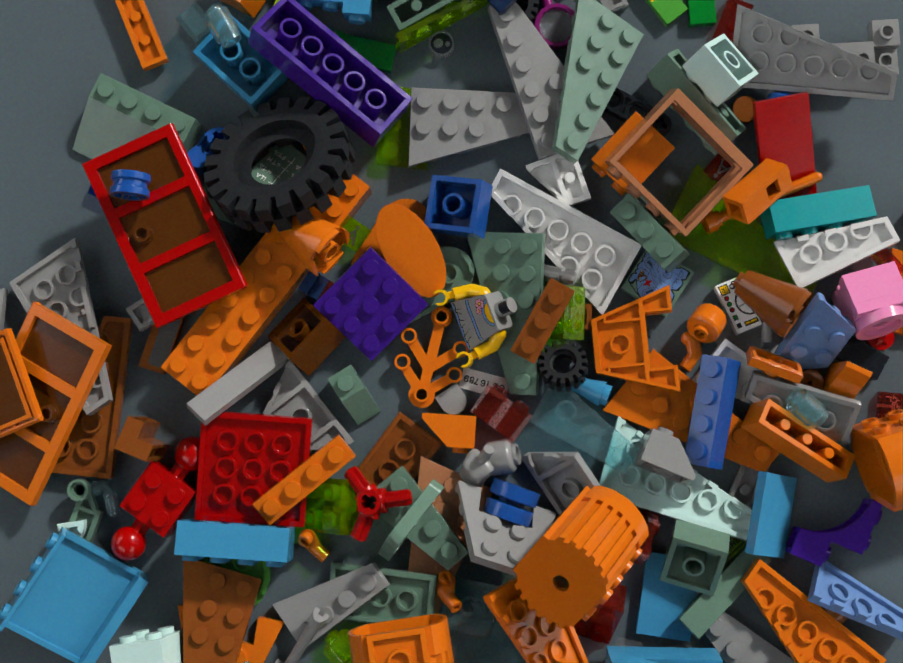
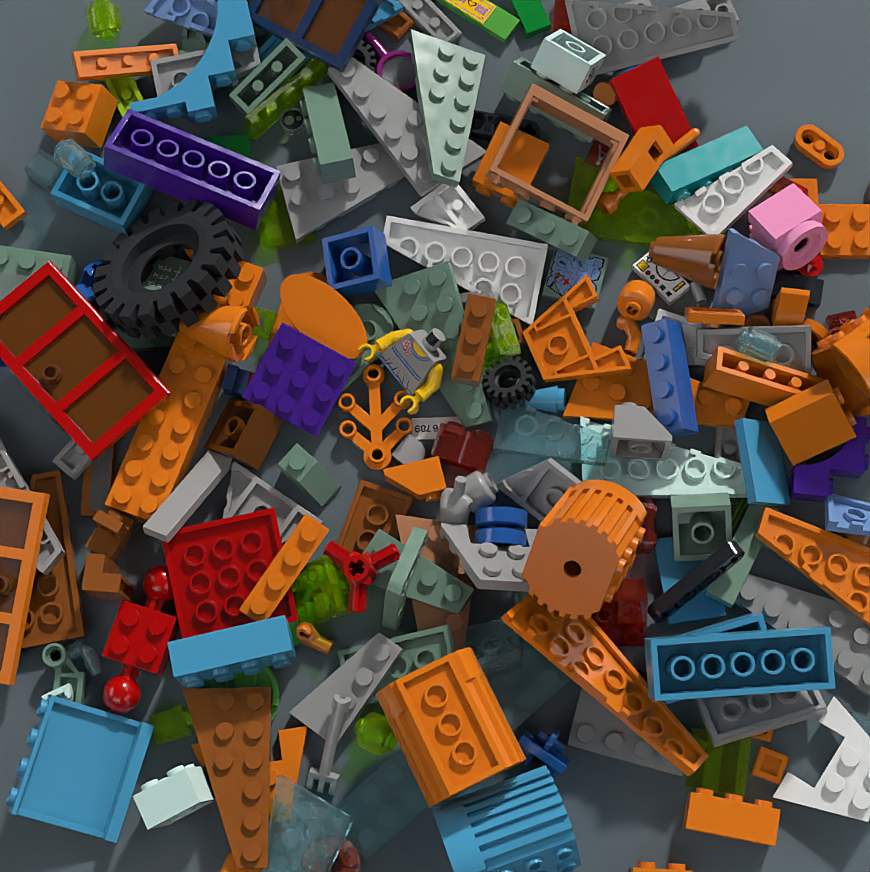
camera: 20 degrees left, 10 degrees down
blue wheel [109,169,151,201] -> none
orange arm [437,570,462,613] -> none
none -> dark orange brick [85,507,134,564]
none -> clear neon green bracket [149,704,194,745]
none -> sand green brick [300,82,356,184]
none -> black beam [646,540,745,623]
none -> orange brick [765,379,857,466]
none -> orange tile [803,318,830,343]

